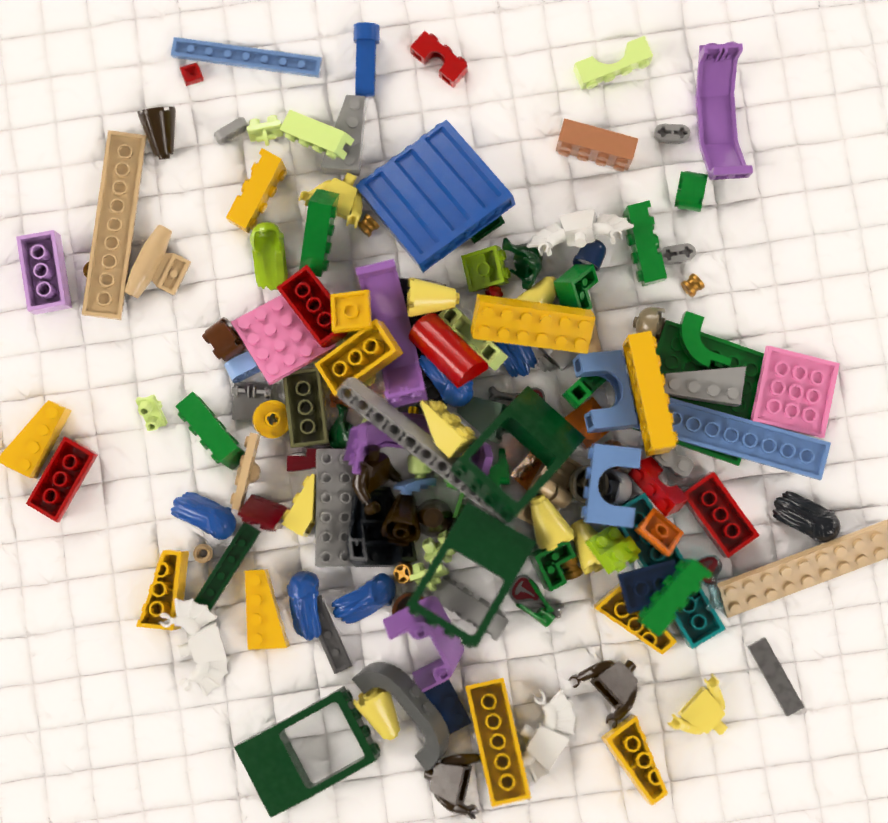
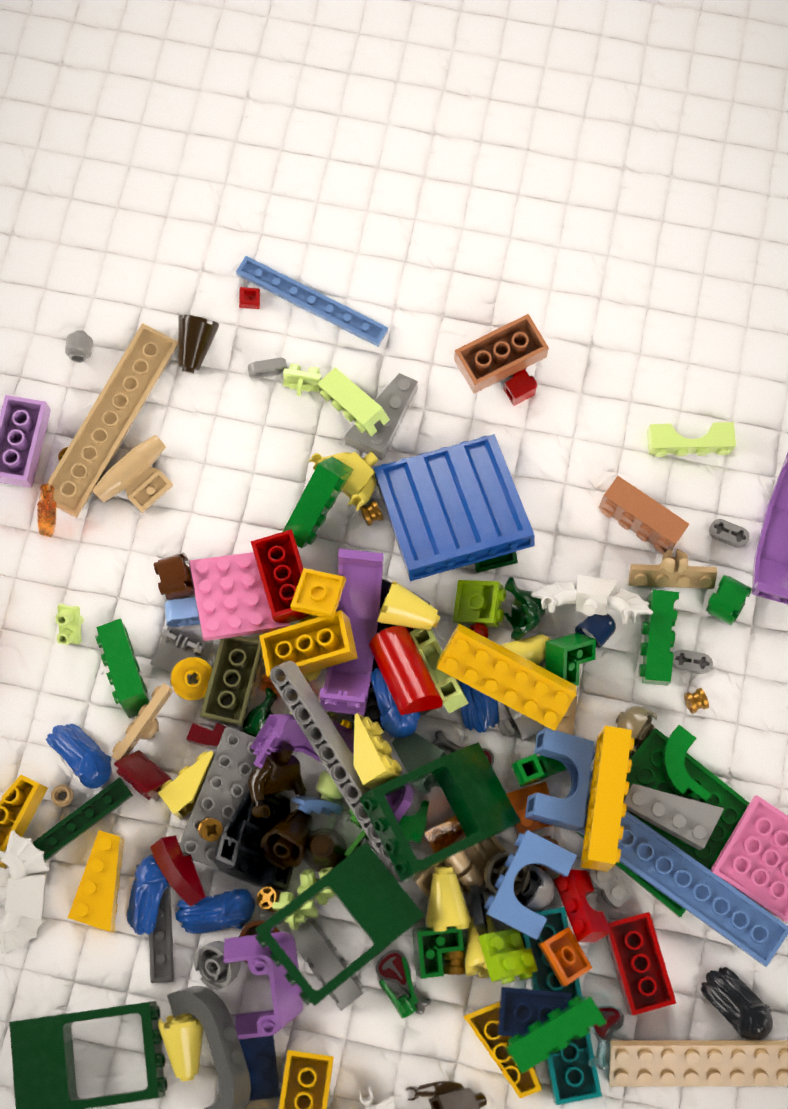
camera: 15 degrees right, 10 degrees down
yellow wedge [226,148,287,233] -> none
lime hair [250,222,288,291] -> none
blue beam [353,22,380,97] -> none
none -> clear orange hinge [37,484,57,537]
none -> light grey head [65,330,93,363]
none -> dark red slope [150,835,206,907]
none -> light grey cylinder [194,941,241,990]
none -> pearl gold wheel [198,818,223,842]
none -> nougat brick [454,313,549,394]
none -> black plate [469,885,488,936]
none -> tan plate [628,549,717,589]

